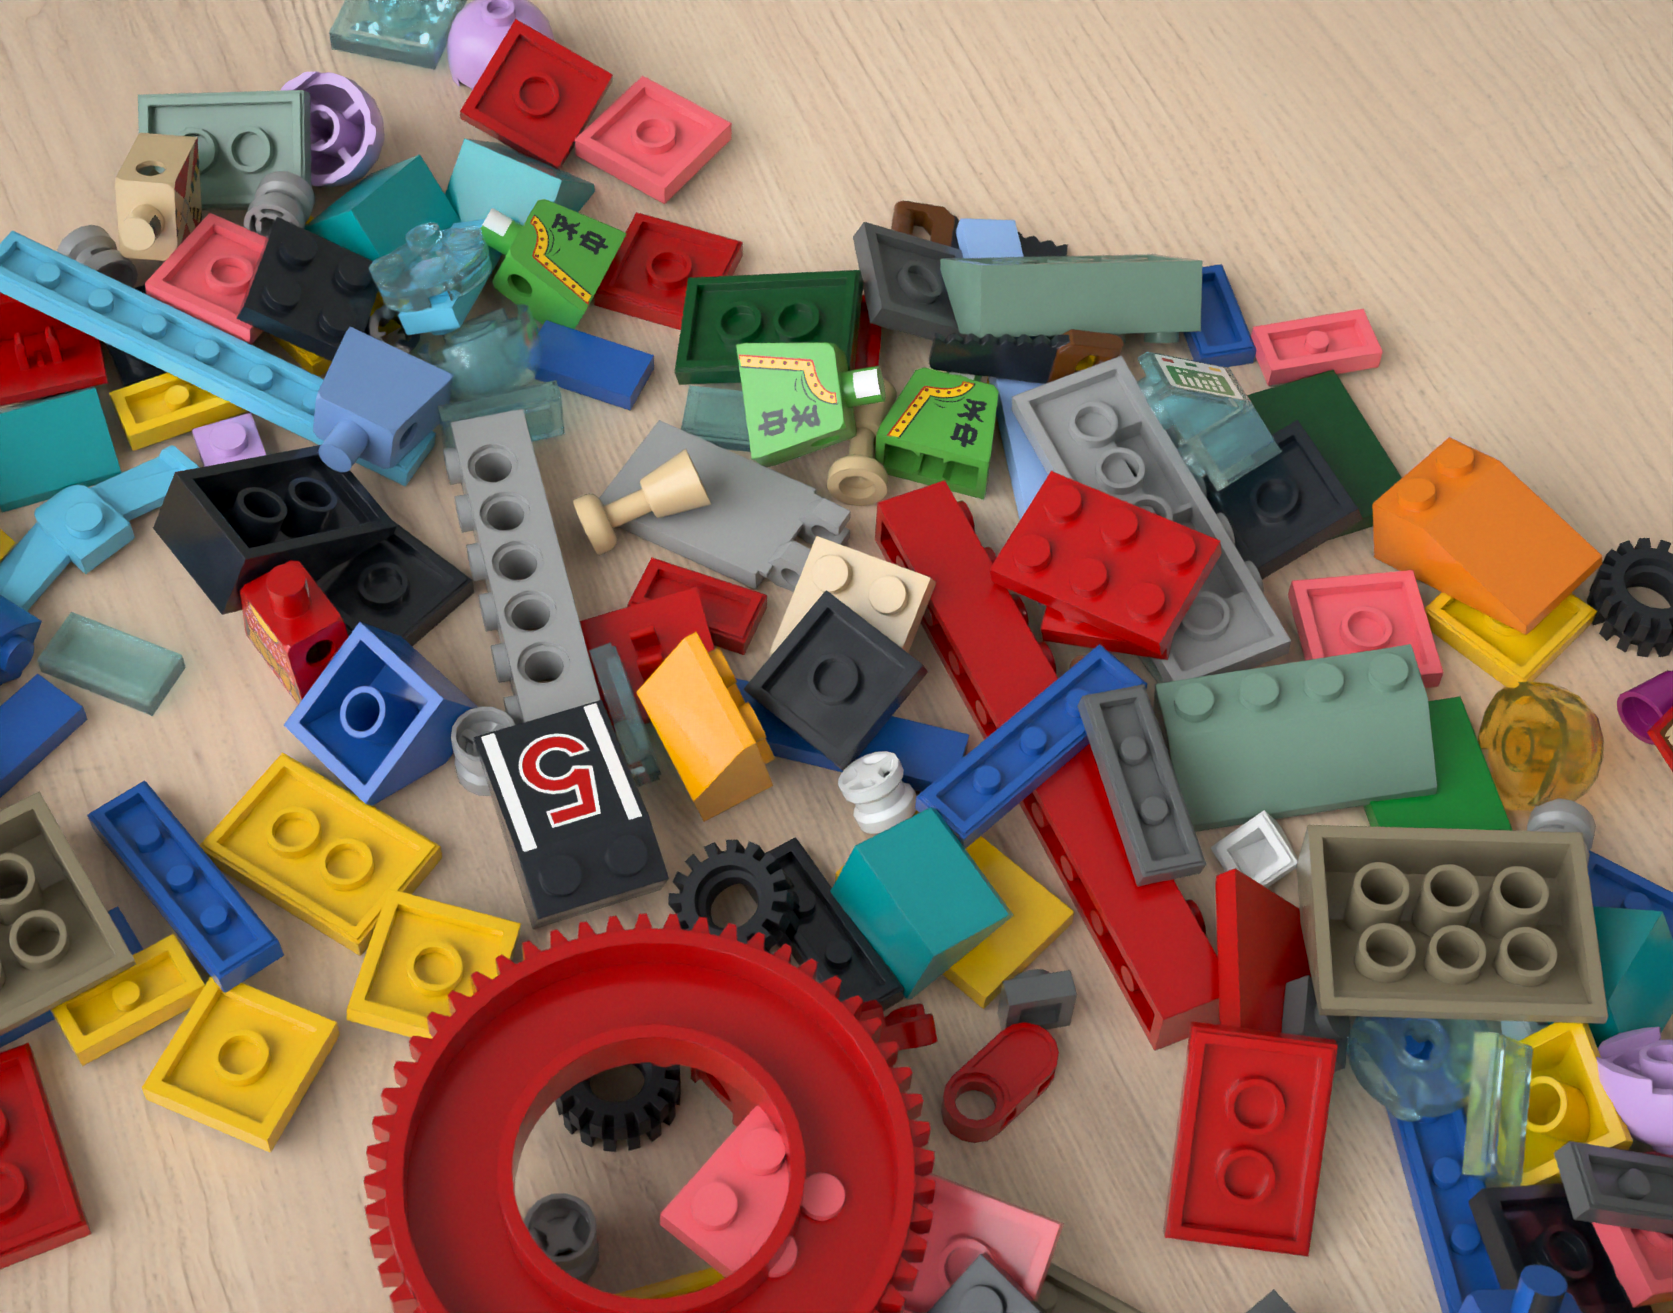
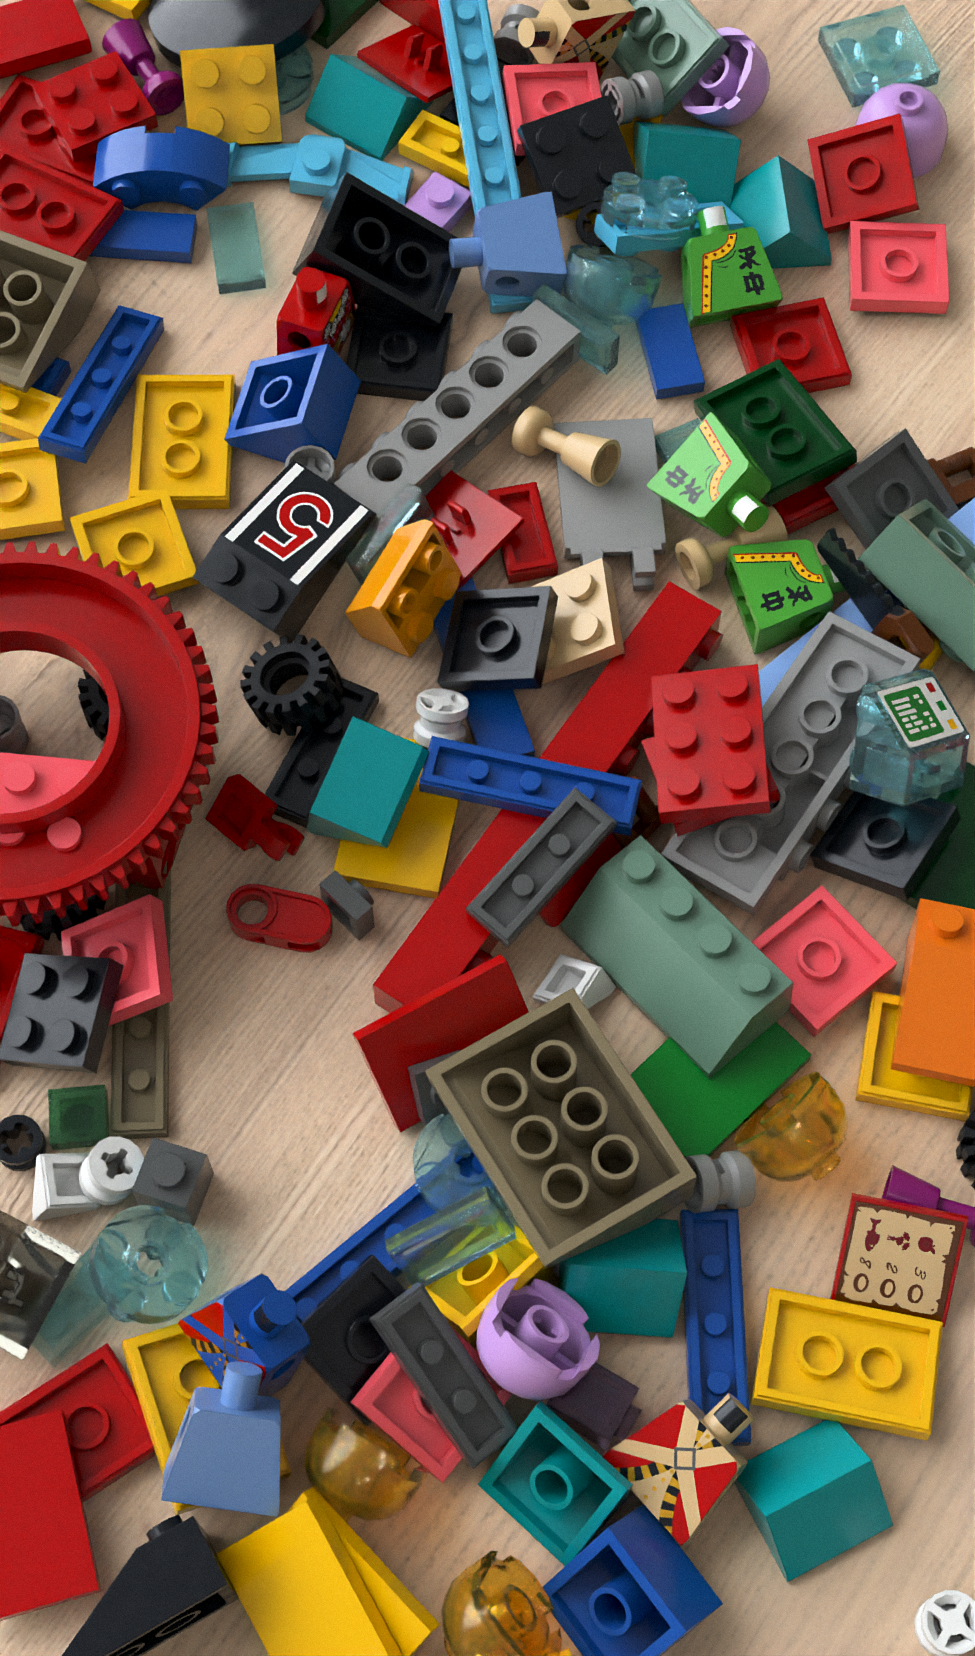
camera: 60 degrees right, 10 degrees up
red tile [1163,1021,1338,1257] -> none

